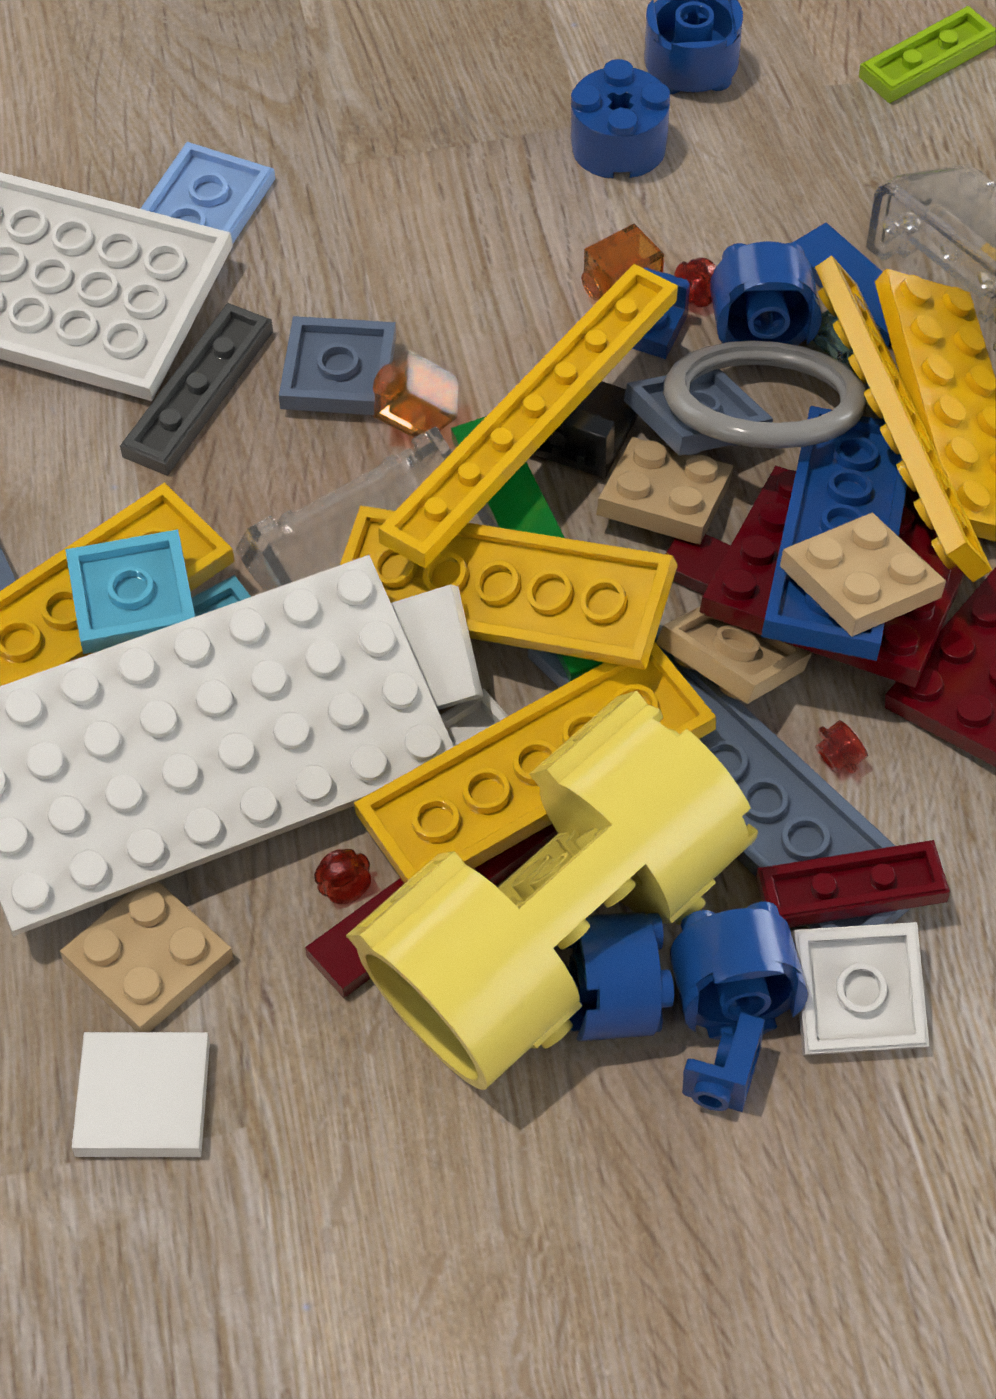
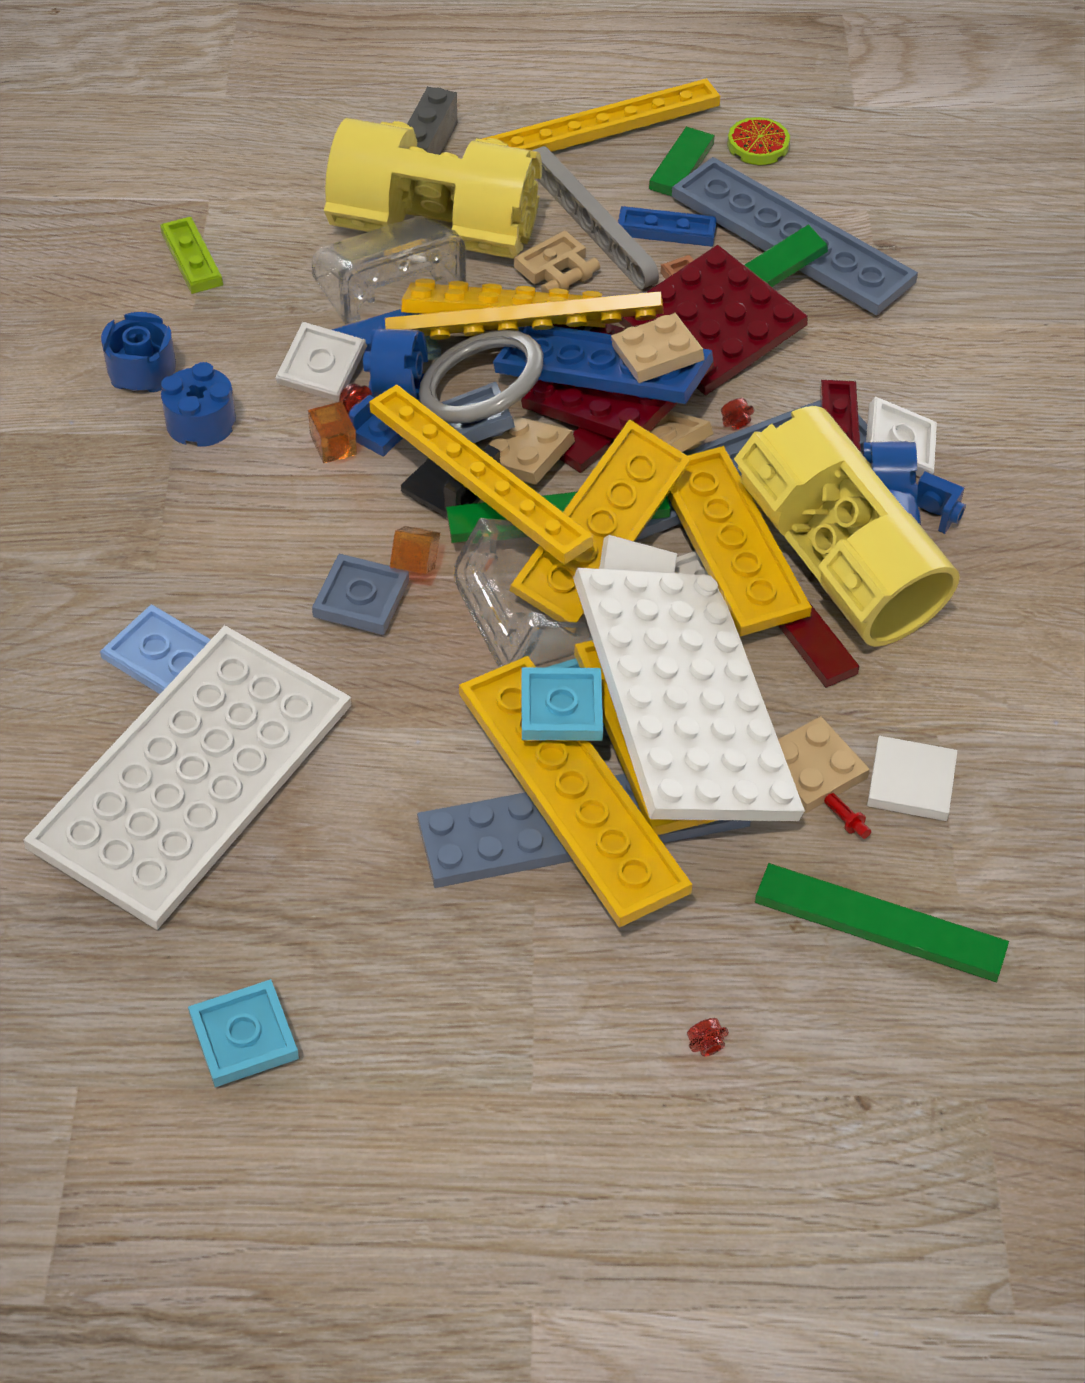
camera: 80 degrees left, 5 degrees down
dark grey tile [120,302,273,476] -> none
clear red plate [314,849,371,904] -> none
none -> white tile [275,322,367,402]
none -> red piece [824,793,871,839]

